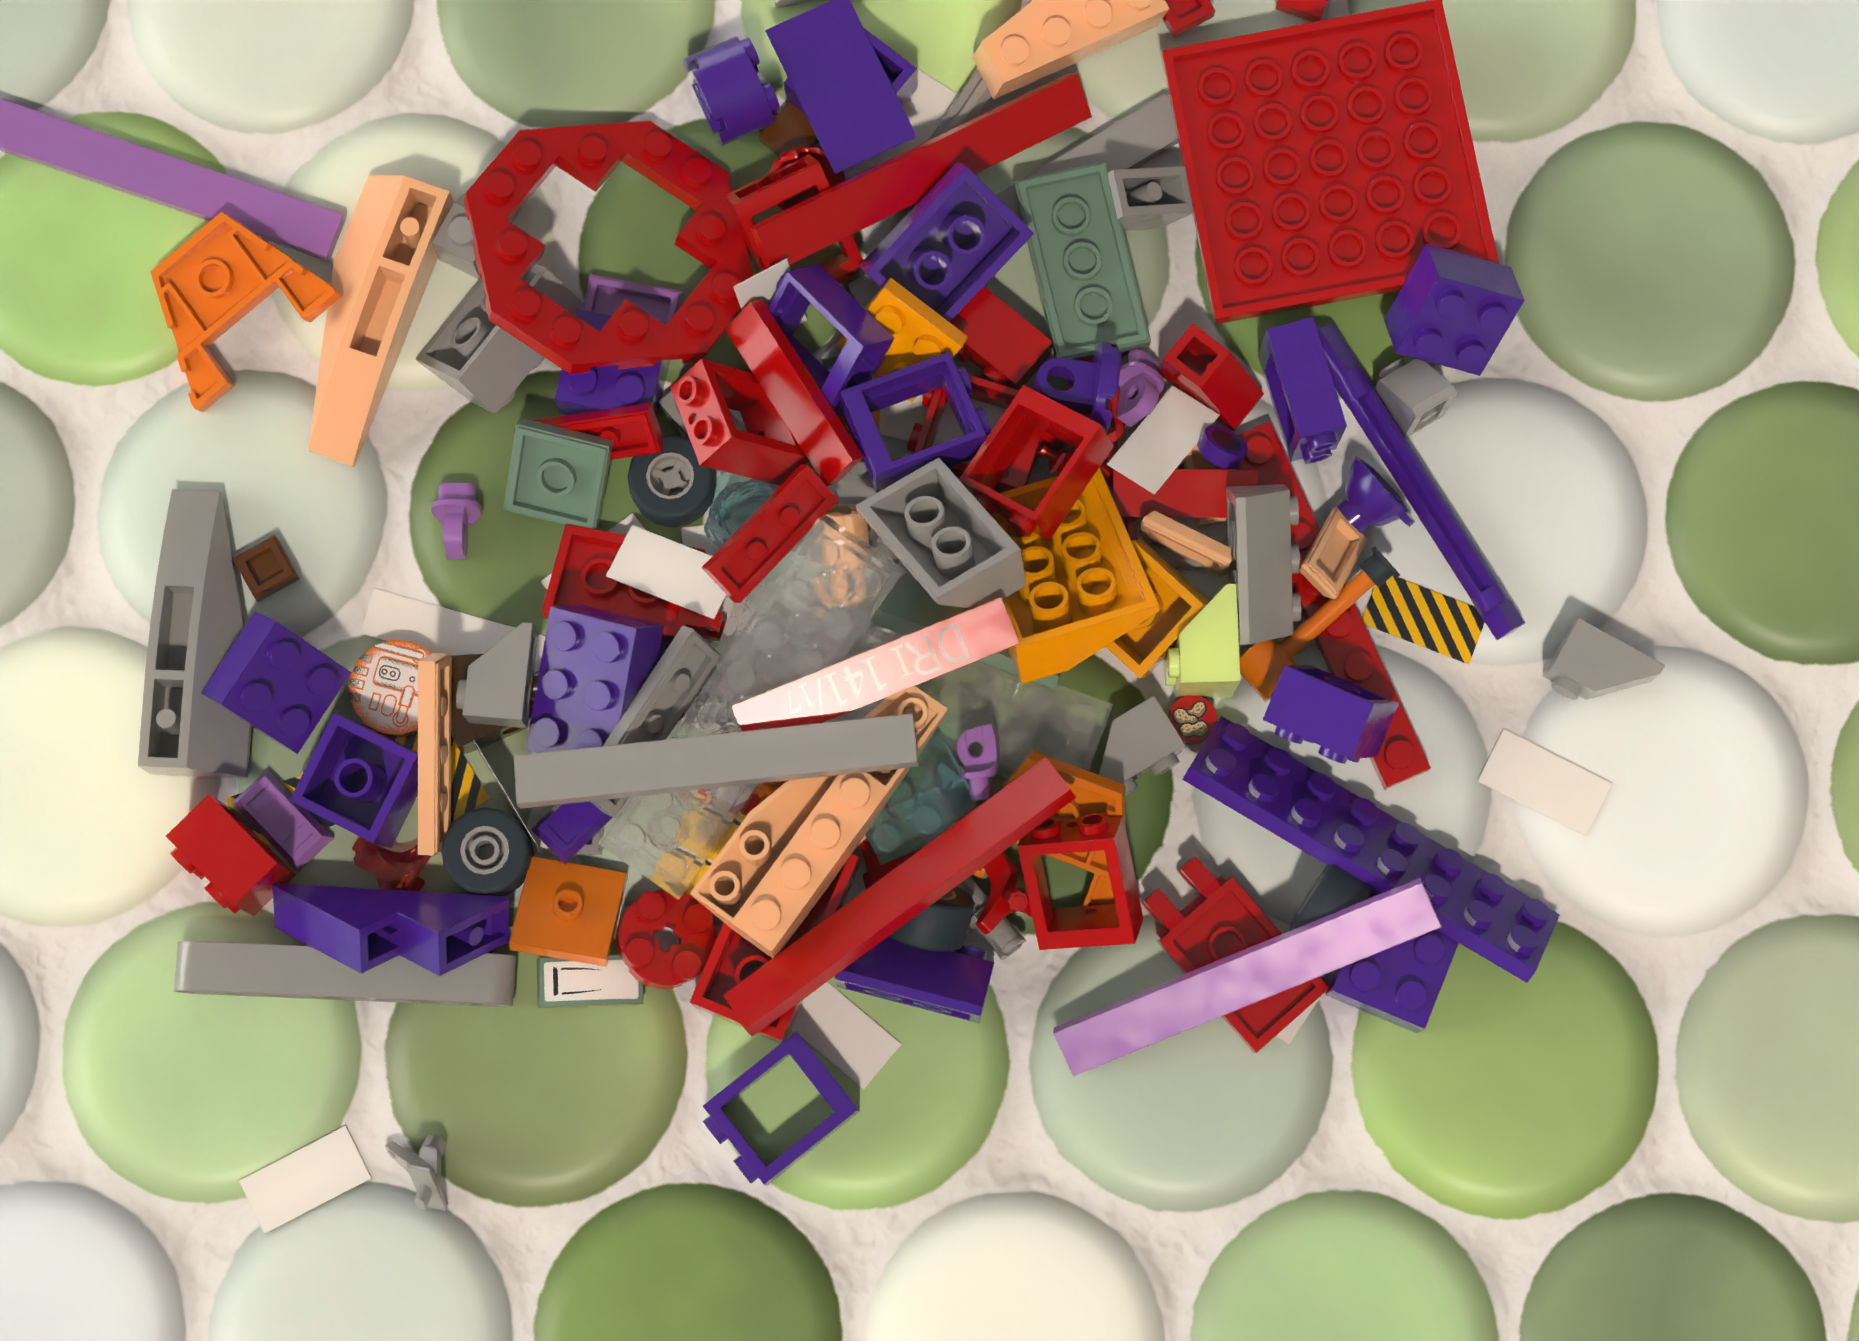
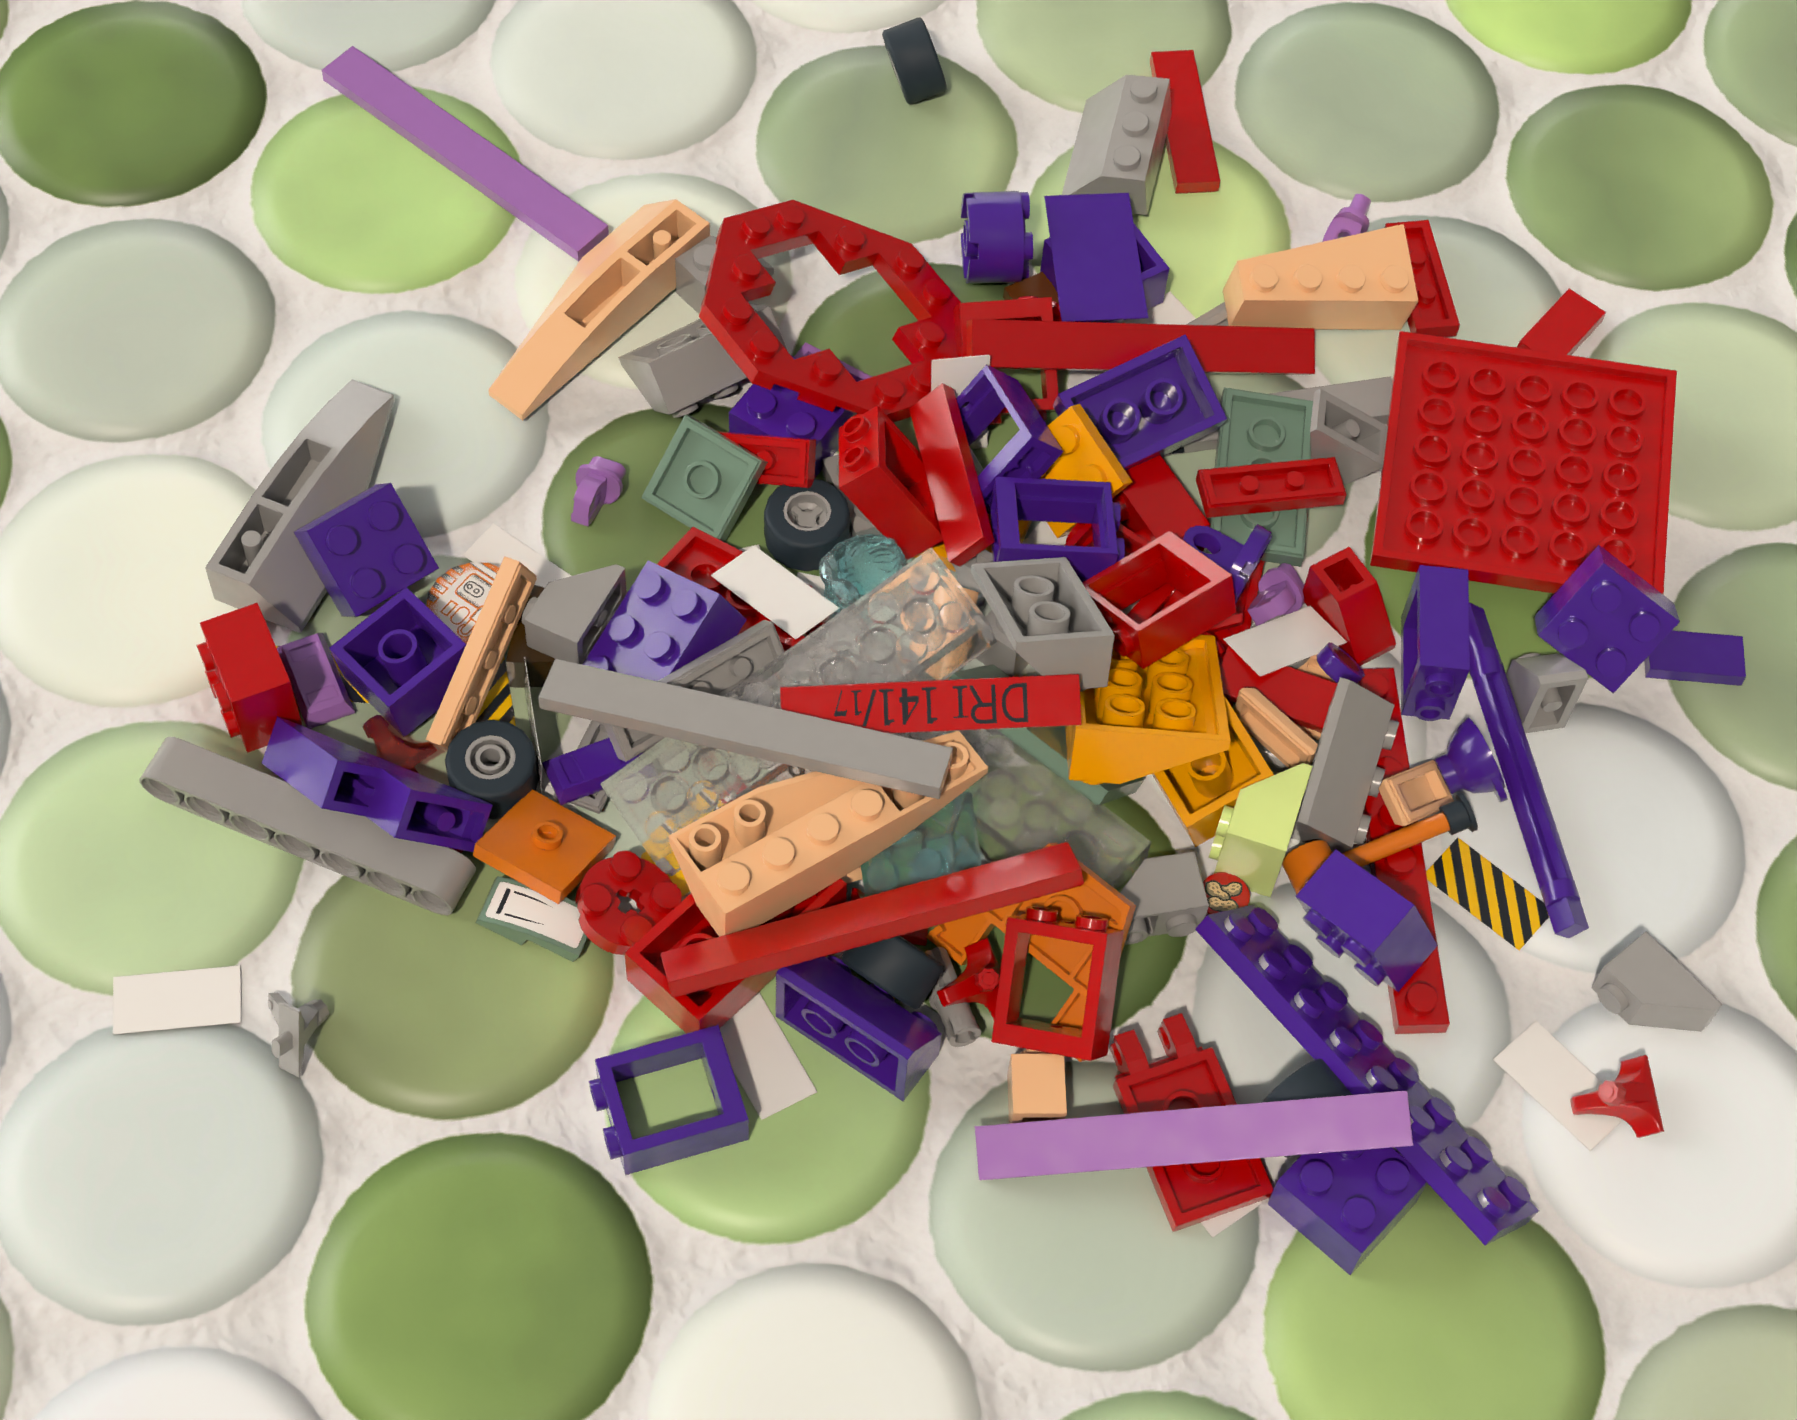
camera: 15 degrees right, 20 degrees down
orange wing [150,212,343,412] -> none
reddish brown tile [232,535,300,602] -> none
red plate [701,464,839,603] -> none
medium lavender piece [957,723,1000,801] -> none
none -> light nougat brick [1007,1049,1067,1123]
none -> red tile [1196,457,1347,518]
none -> red piece [1570,1055,1664,1138]
none -> dark purple tile [1644,630,1746,686]

